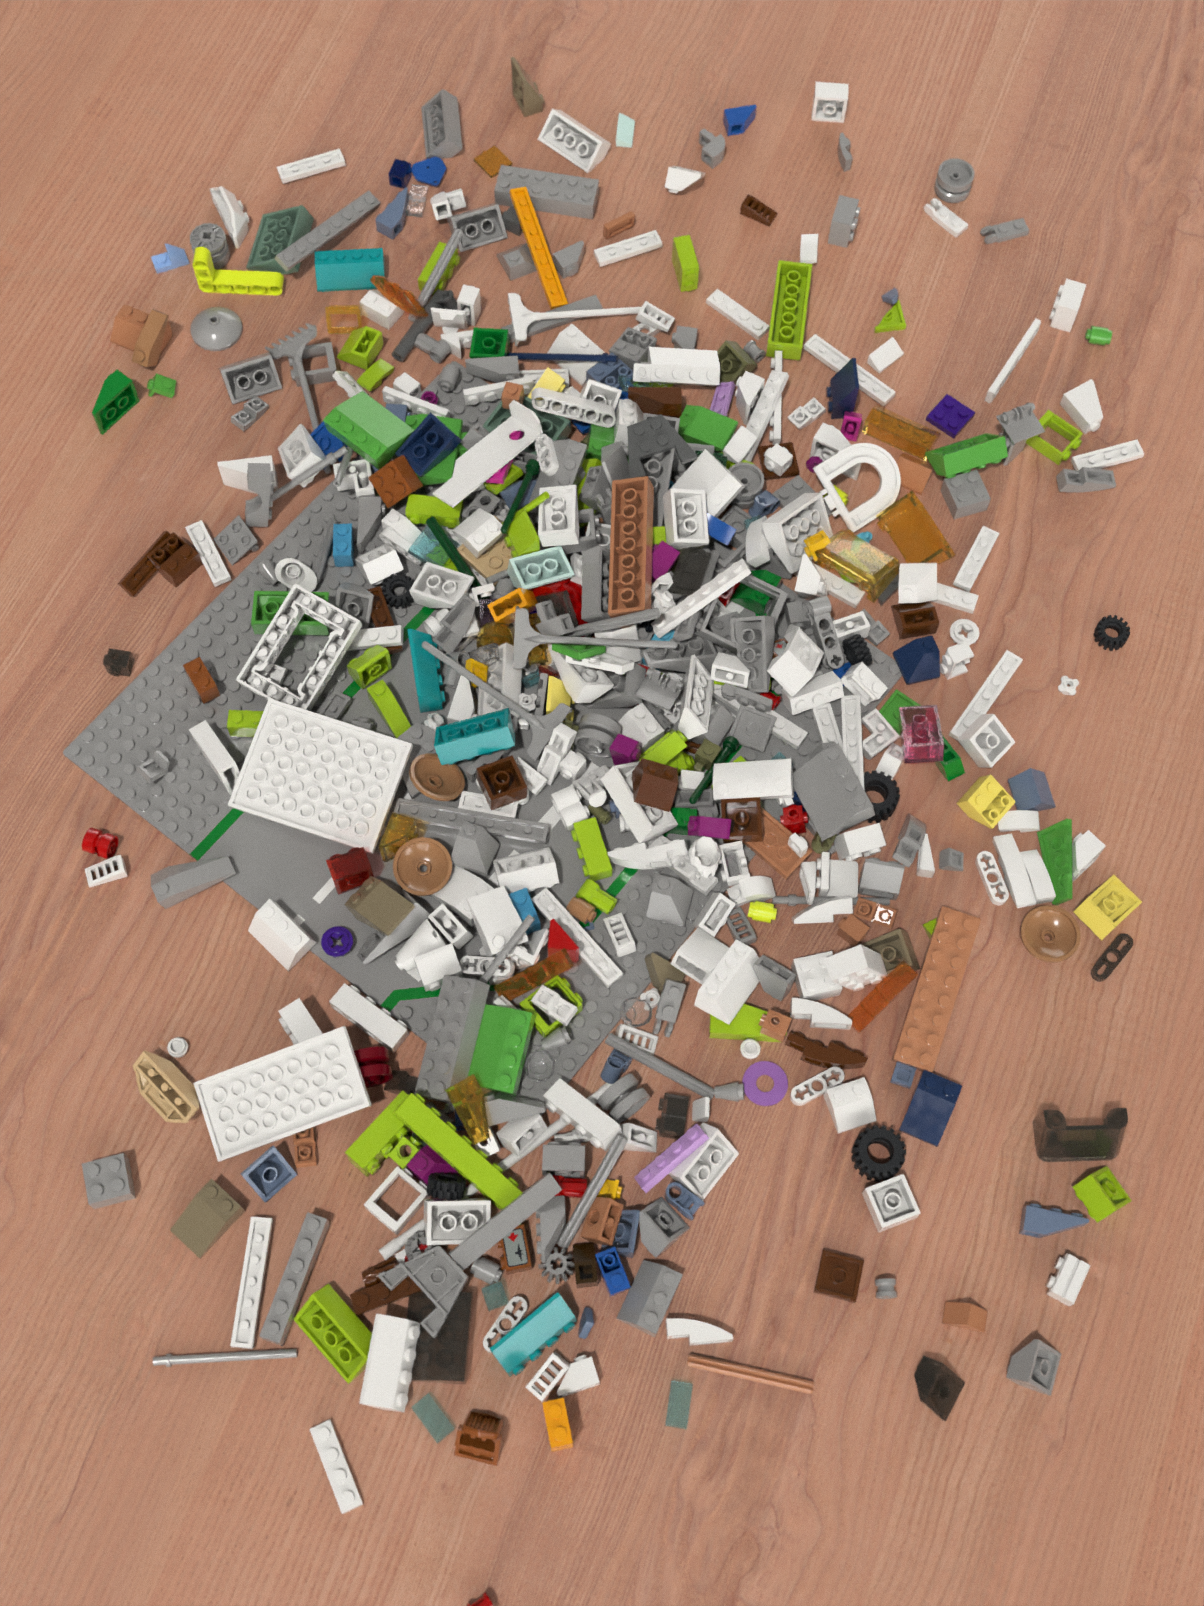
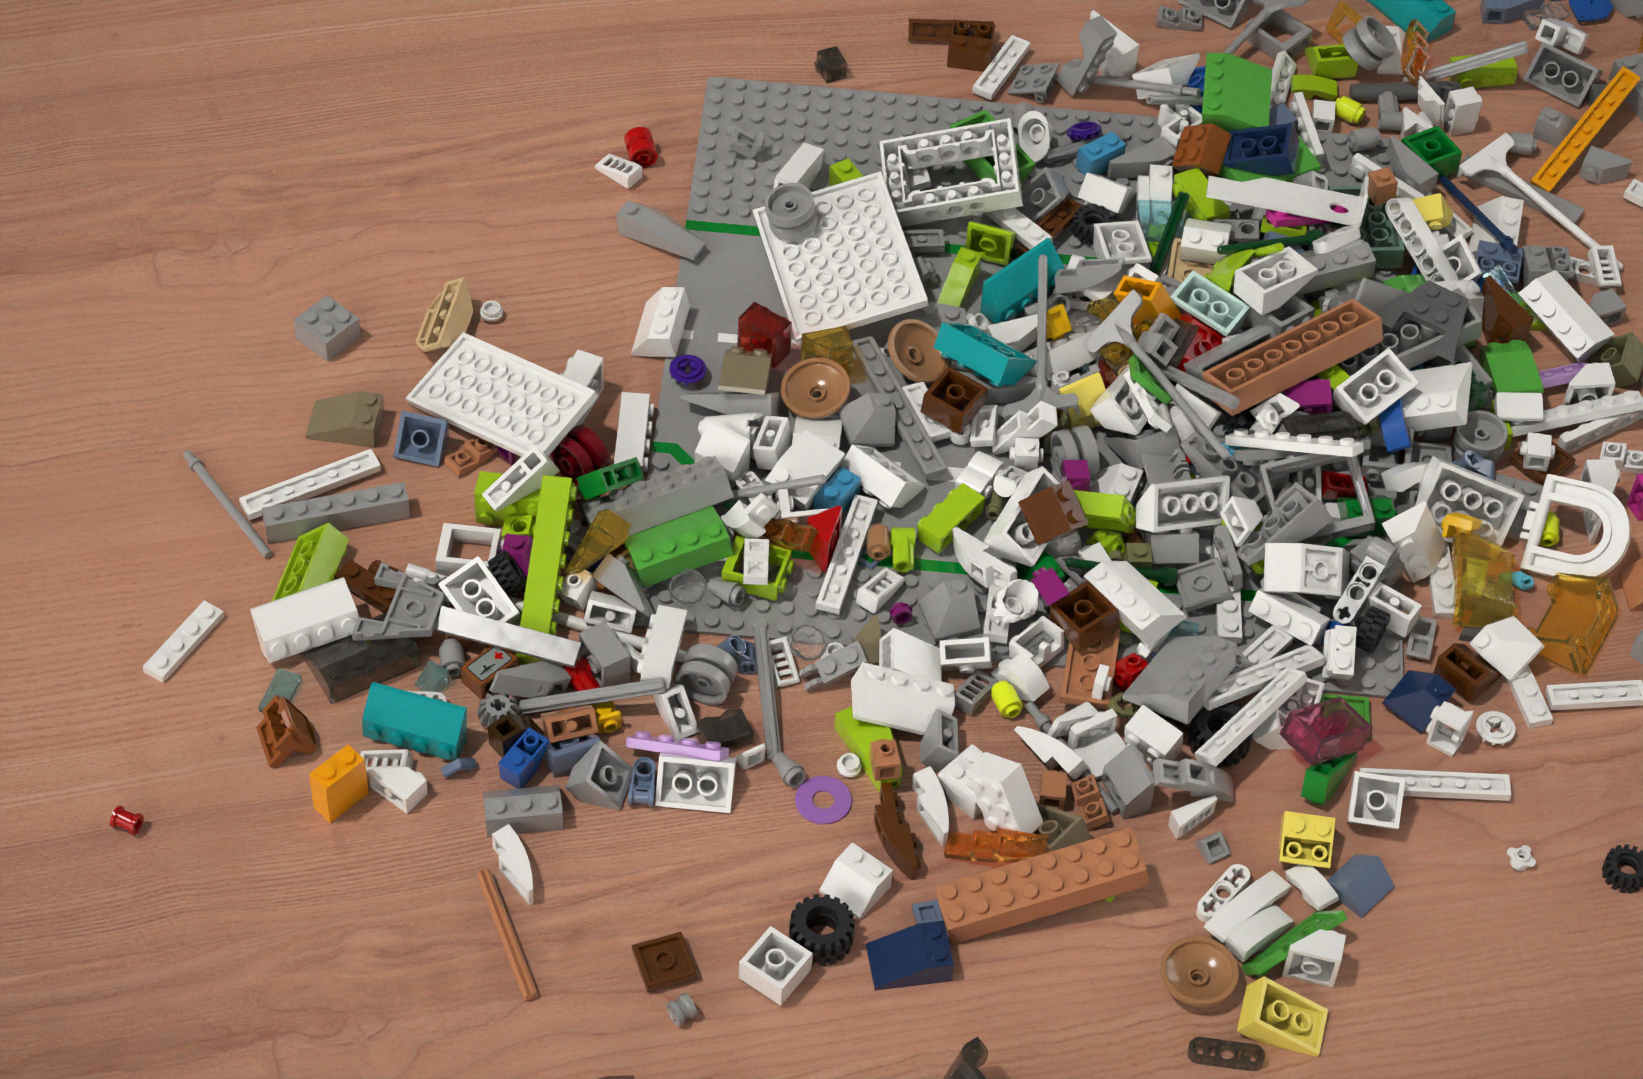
camera: 55 degrees right, 15 degrees down
dark orange brick [183,657,220,704] -> none
magenta plate [420,391,438,405] -> none
white bracket [632,362,651,382] -> none
clear light blue tile [665,1380,693,1429] -> none
red bush [760,691,782,711] -> none
white beam [790,1067,844,1106] -> none
none -> white slope [482,445,560,512]
none -> green slope [577,457,645,500]
none -> white brick [723,493,780,539]
none -> light grey wheel [765,183,818,241]
none -> magenta plate [889,602,913,625]
none -> dark purple gear [1067,122,1102,141]
none -> white plate [1195,667,1308,766]
none -> neon yellow brick [1335,96,1366,124]
none -> light grey wheel [1342,15,1397,71]
none -> light grey brick [1508,132,1537,155]

